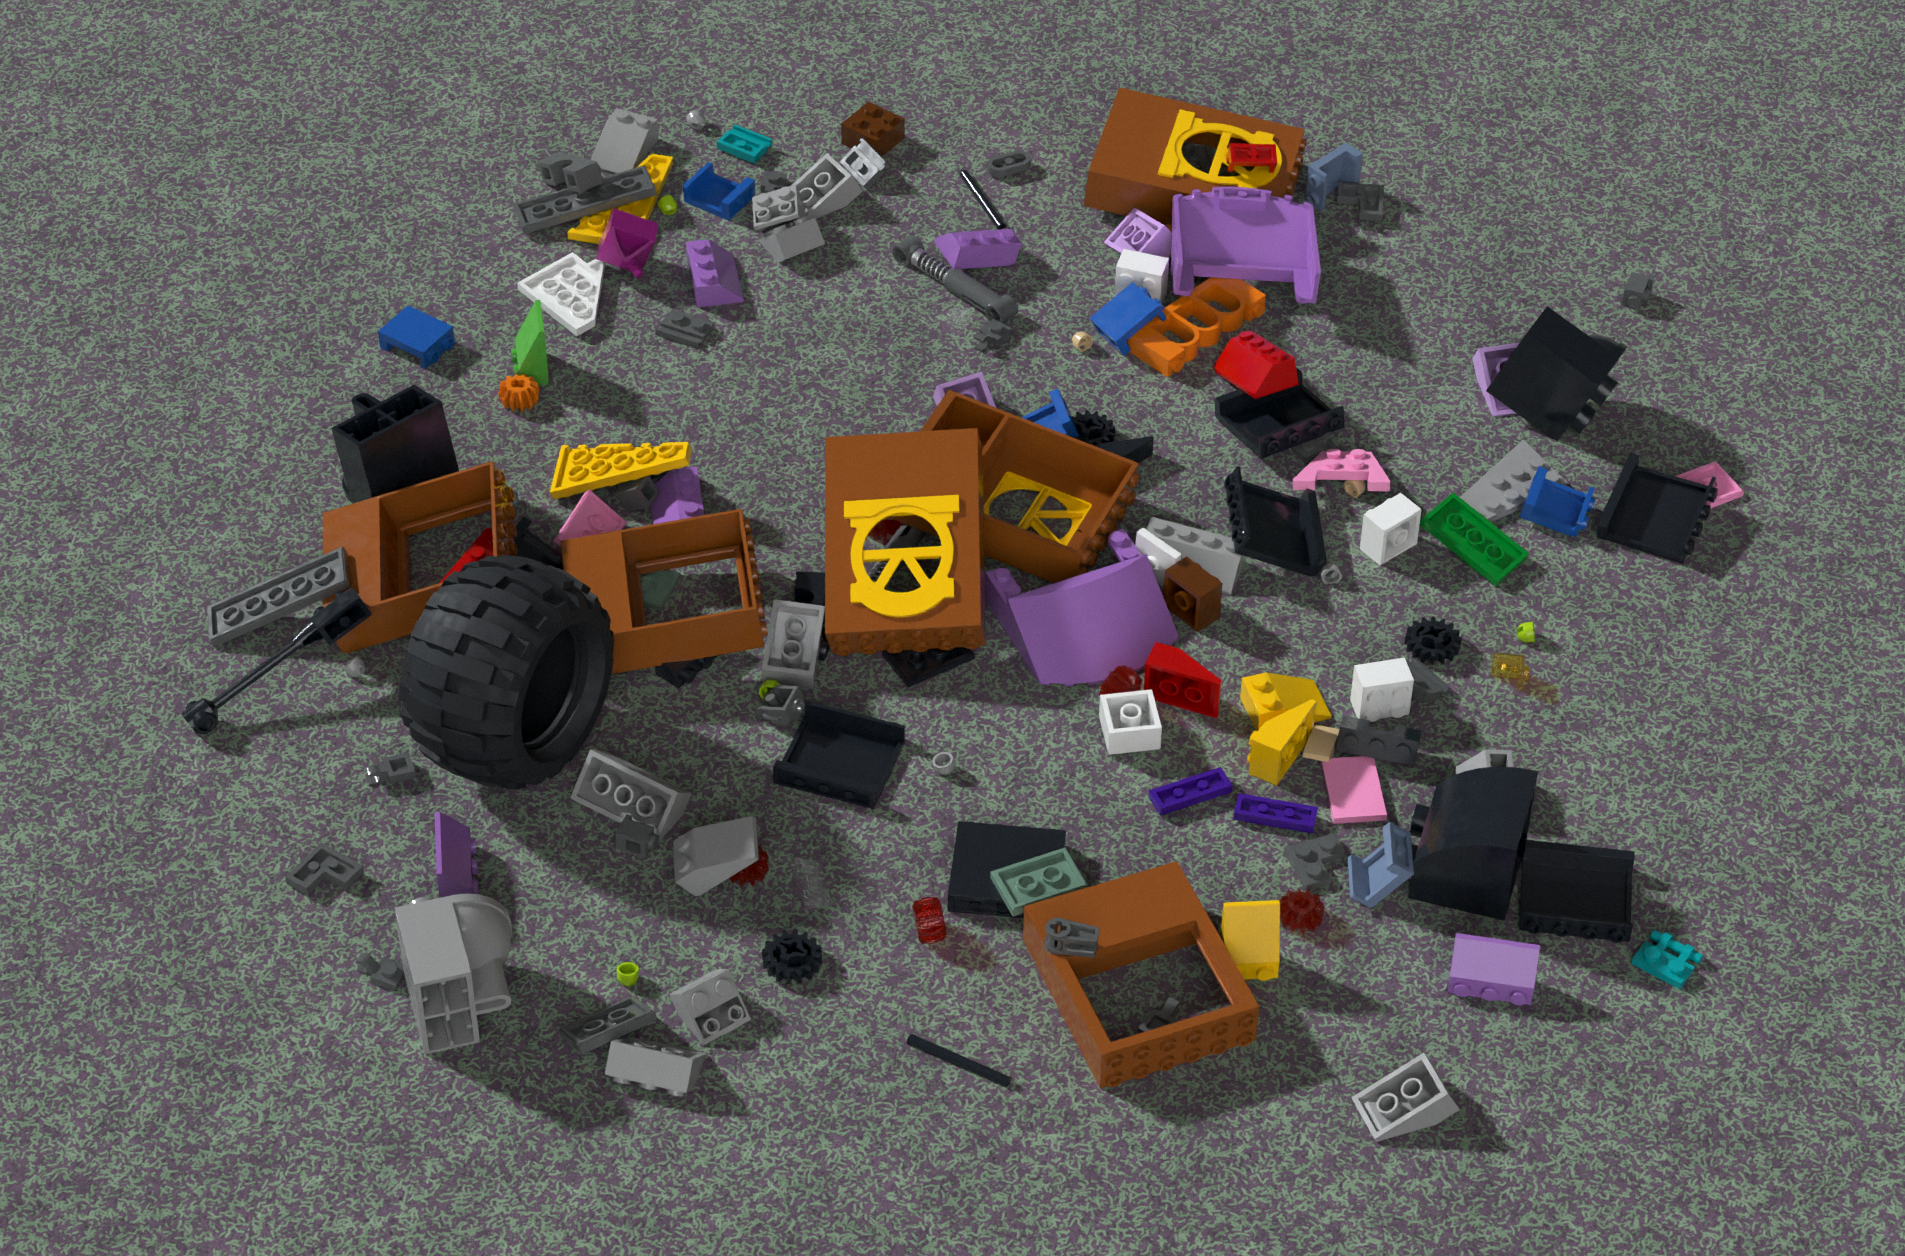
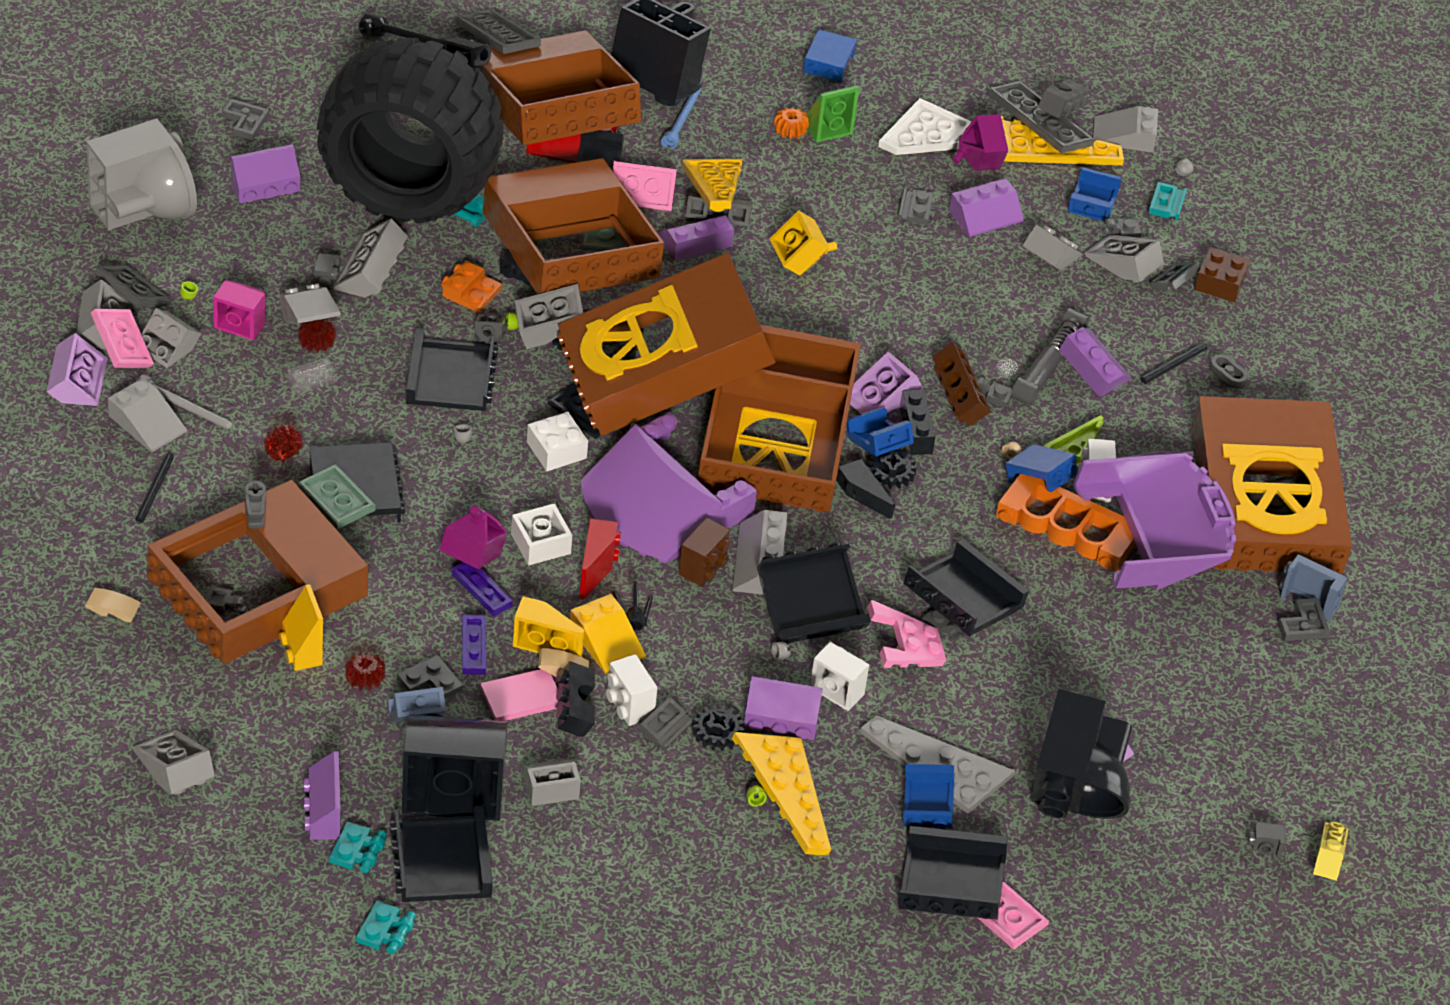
camera: 70 degrees right, 0 degrees up
lime hinge [657,195,678,215] -> none
light grey slope [752,184,806,232] -> none
black gear [762,929,822,984] -> none
clear red gear [1099,665,1142,696] -> none
white plate [1135,527,1181,586] -> none
red slope [1213,331,1299,399] -> none
red hinge [1226,143,1277,173] -> none
green plate [1420,492,1530,587] -> none
clear yellow bracket [1491,653,1529,690] -> none
none -> lavender slope [47,333,108,406]
none -> tan slope [85,588,141,623]
none -> bright pink tile [91,309,154,368]
none -> light grey slope [108,378,187,452]
none -> light grey piece [138,374,232,429]
none -> dark pink piece [213,280,265,340]
none -> teal plate [329,821,387,873]
none -> magenta piece [439,506,507,569]
none -> orange plate [441,261,502,313]
none -> white brick [527,412,588,471]
none -> black plant [612,581,653,631]
none -> yellow wing [732,732,831,855]
none -> medium lavender slope [744,676,823,739]
none -> yellow piece [769,210,837,275]
none -> black arch [900,390,936,455]
none -> reddish brown brick [932,342,991,426]
none -> lime wing [1043,415,1104,466]
none -> light yellow slope [1313,822,1349,881]

